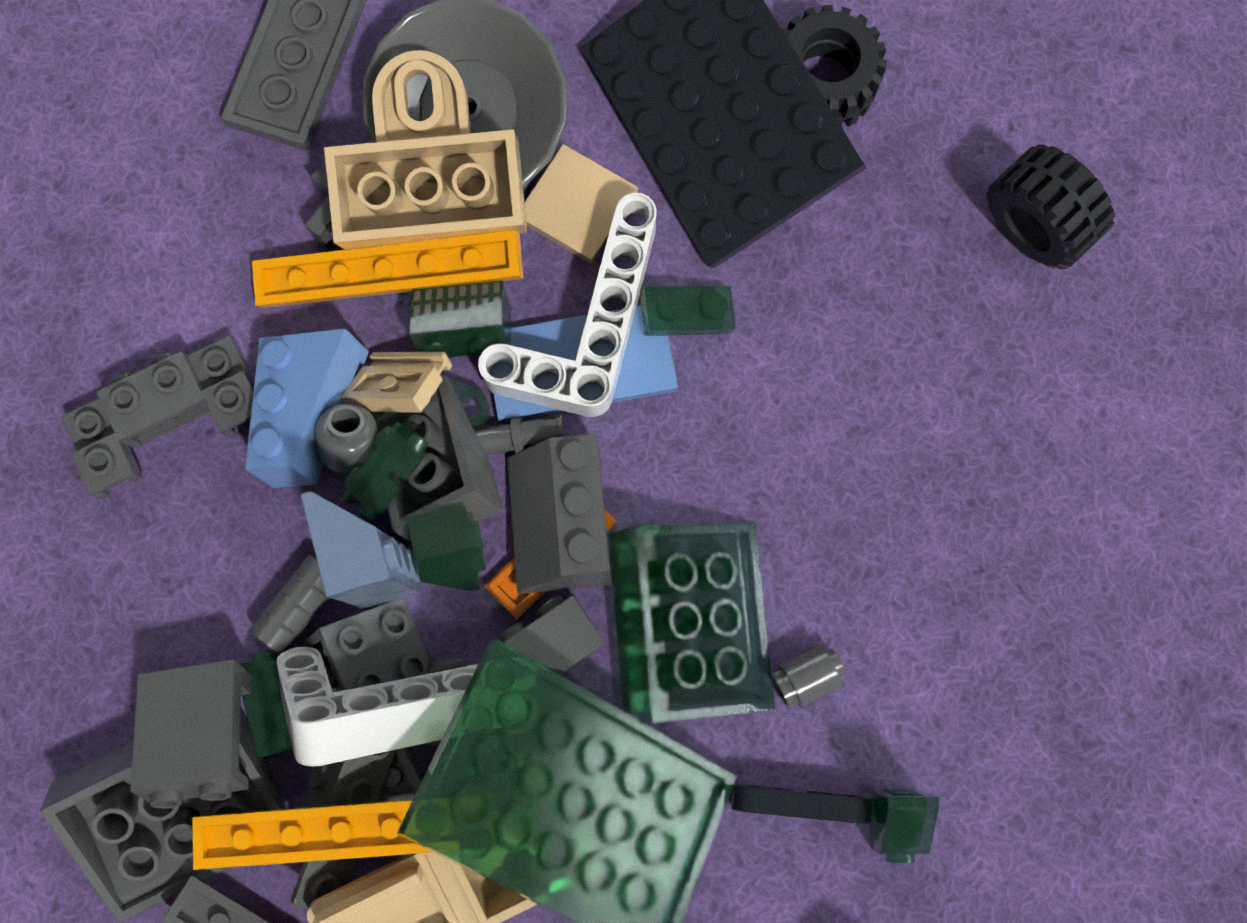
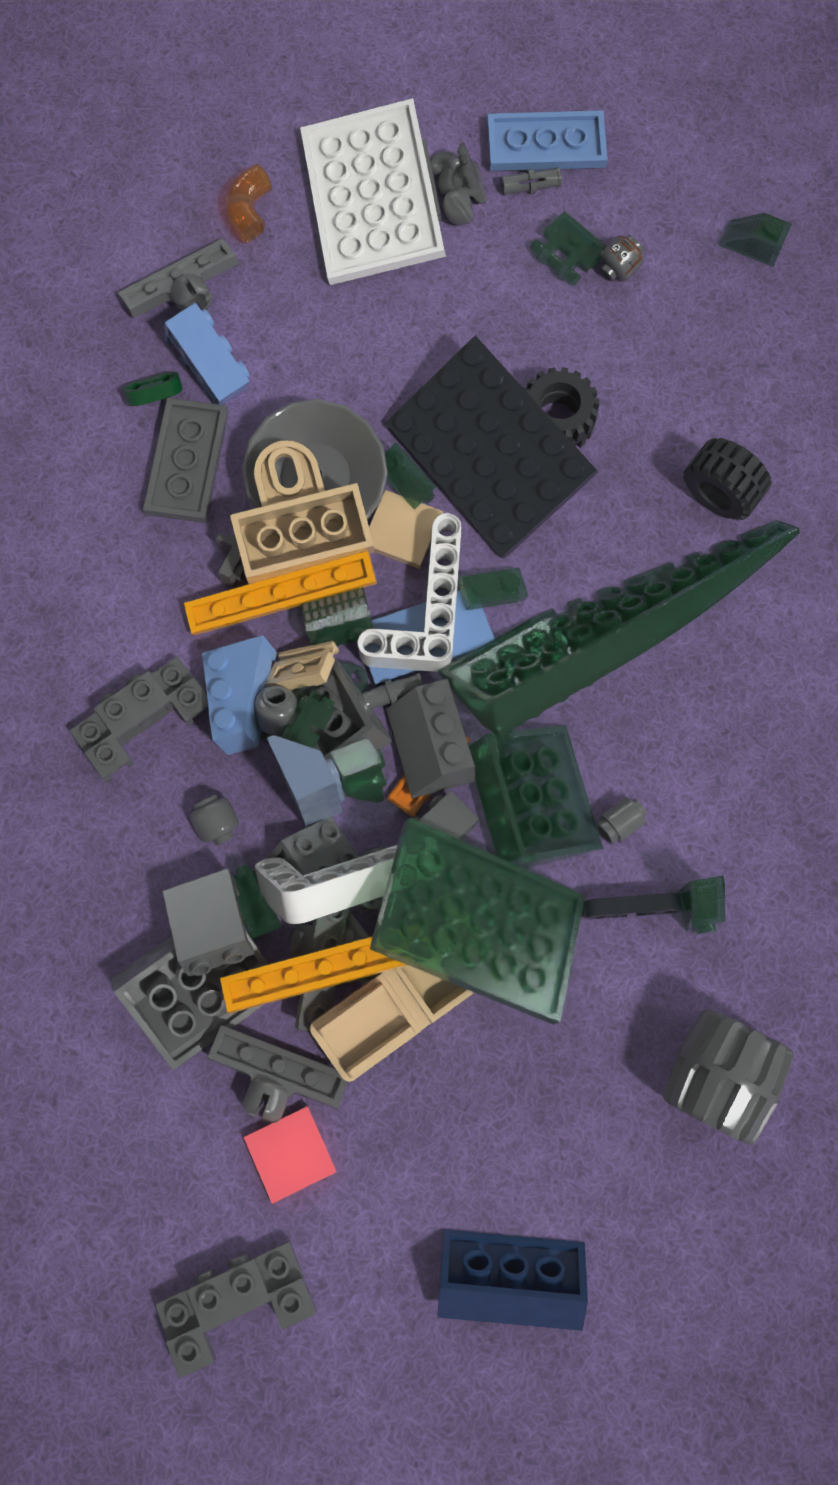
camera: 10 degrees left, 5 degrees down
dark grey axle [250,554,331,654] -> none
none -> dark grey head [190,794,239,846]
none -> clear green hinge [385,442,436,509]
none -> clear green wedge [438,520,800,737]

